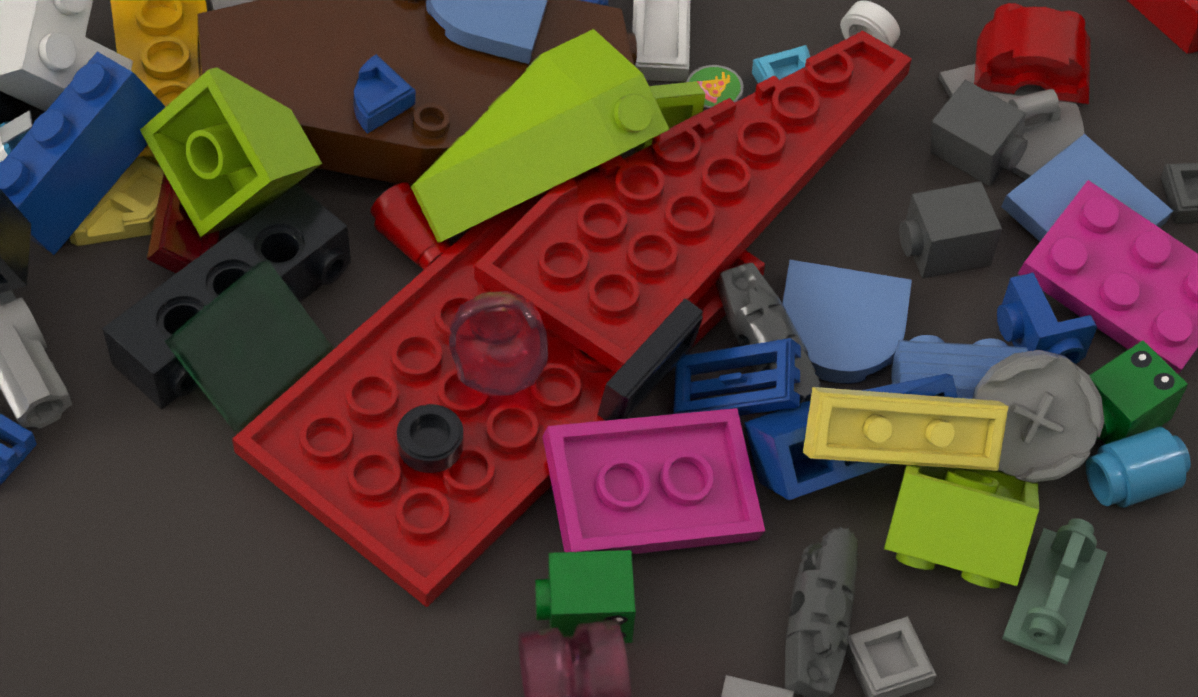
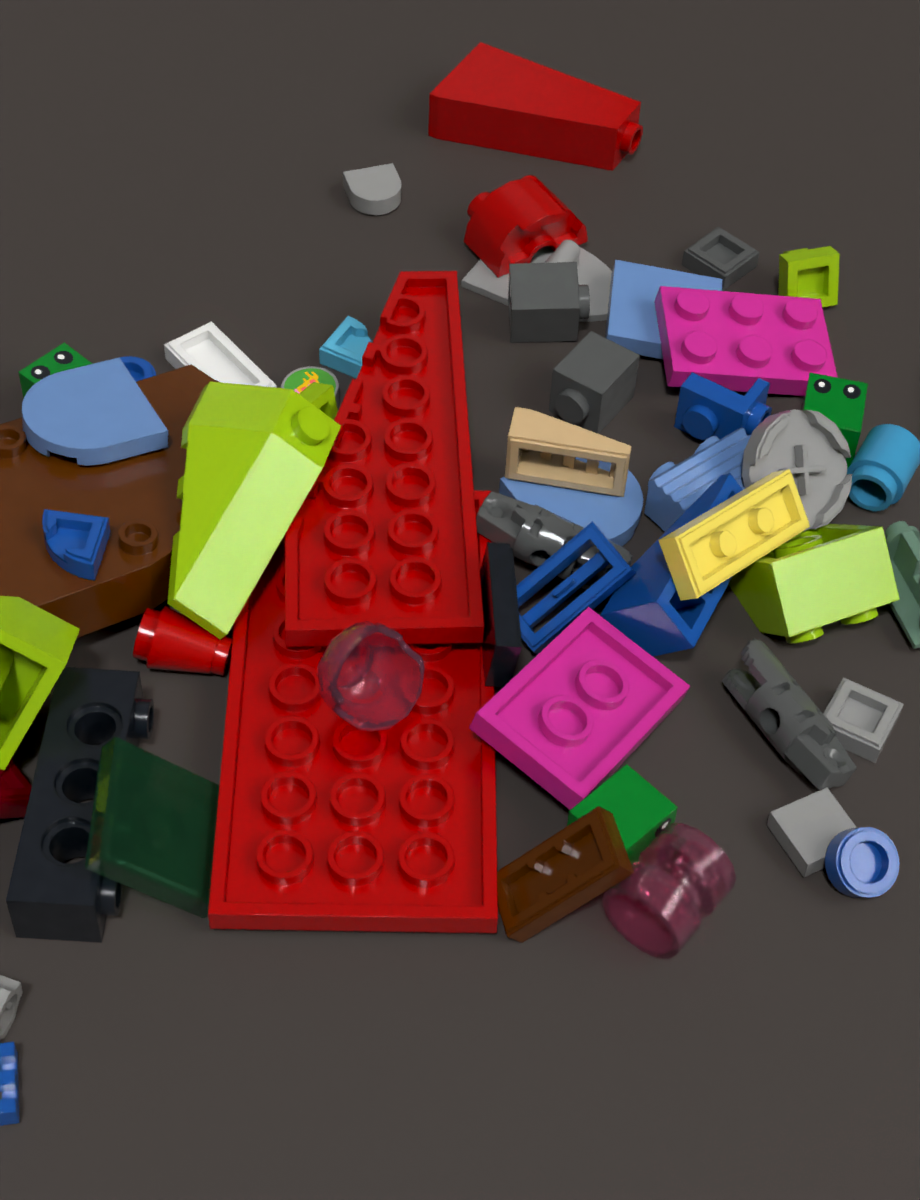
camera: 40 degrees left, 5 degrees down
black tile [397,404,464,473] -> none
white tile [841,1,900,47] -> none
none -> reddish brown plate [497,806,634,943]
none -> tan slope [505,407,632,497]

